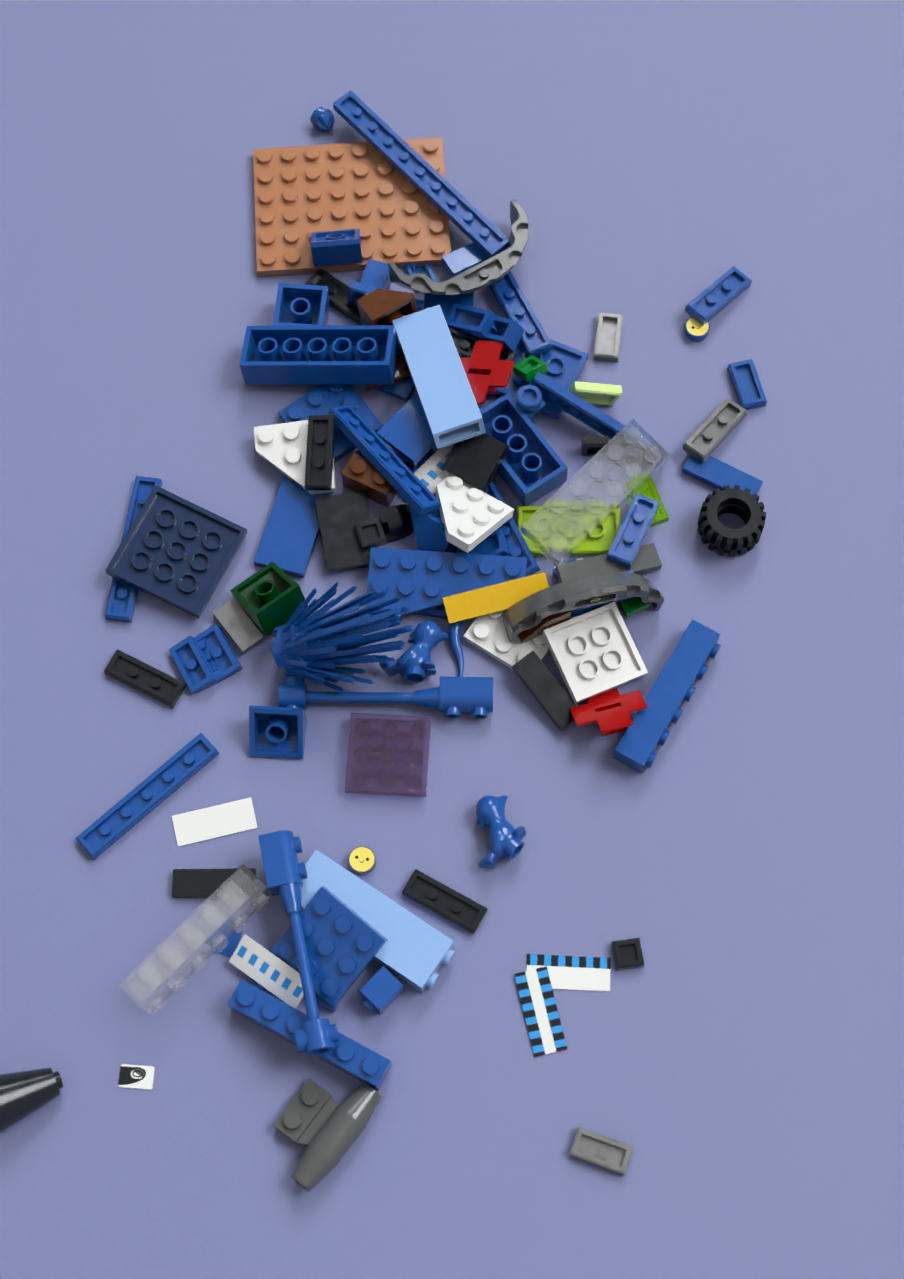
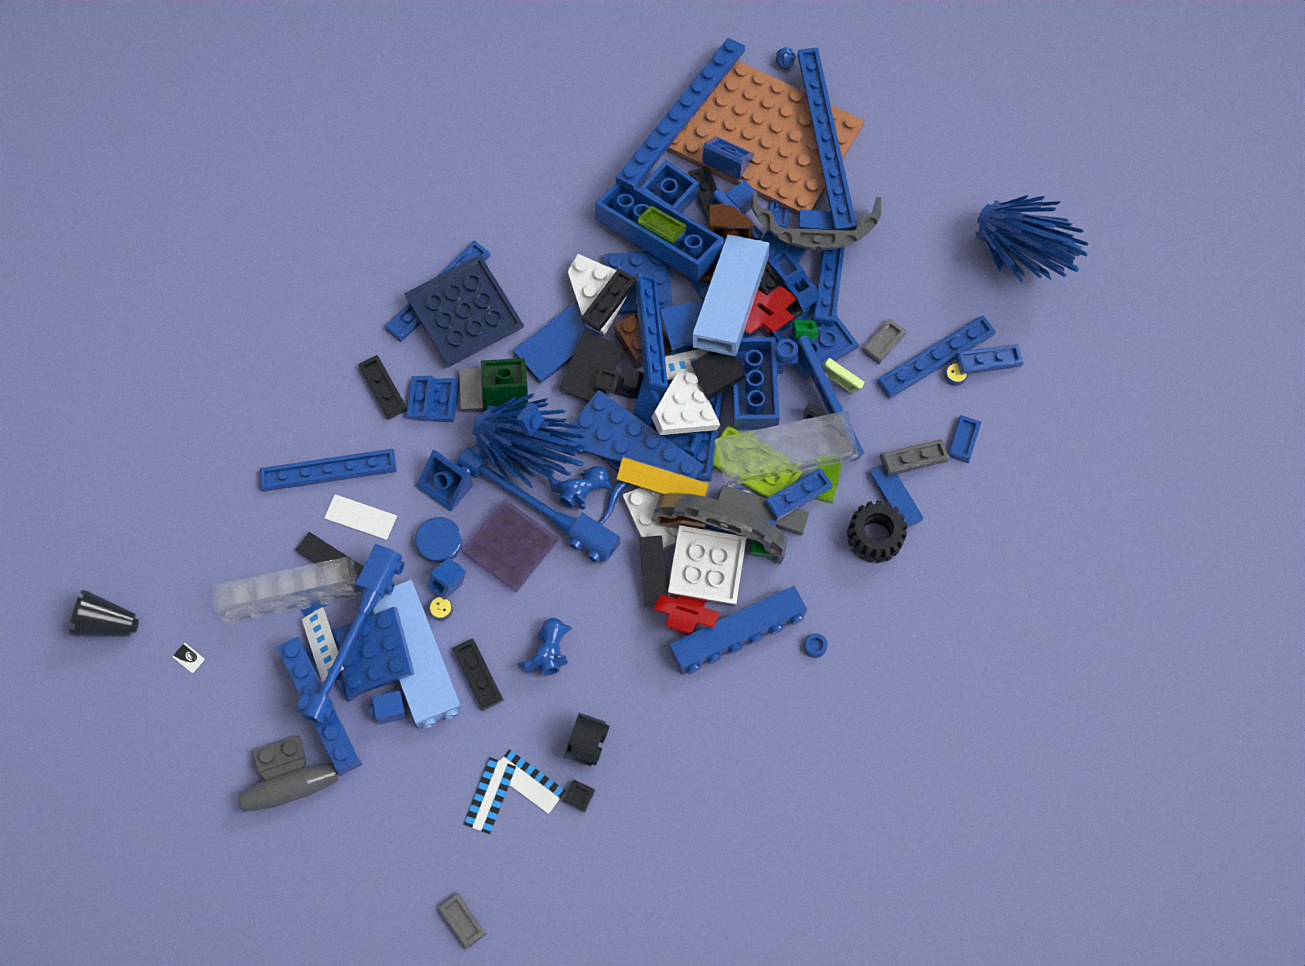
camera: 30 degrees right, 0 degrees up
none -> blue tile [416,517,462,563]
none -> blue brick [428,558,466,600]
none -> blue plate [516,403,544,437]
none -> black brick [564,712,610,767]
none -> blue plate [616,38,745,191]
none -> clear neon green tile [638,206,686,243]
none -> blue tile [804,633,828,658]
none -> blue tile [877,315,996,399]
none -> blue plant [976,194,1089,283]

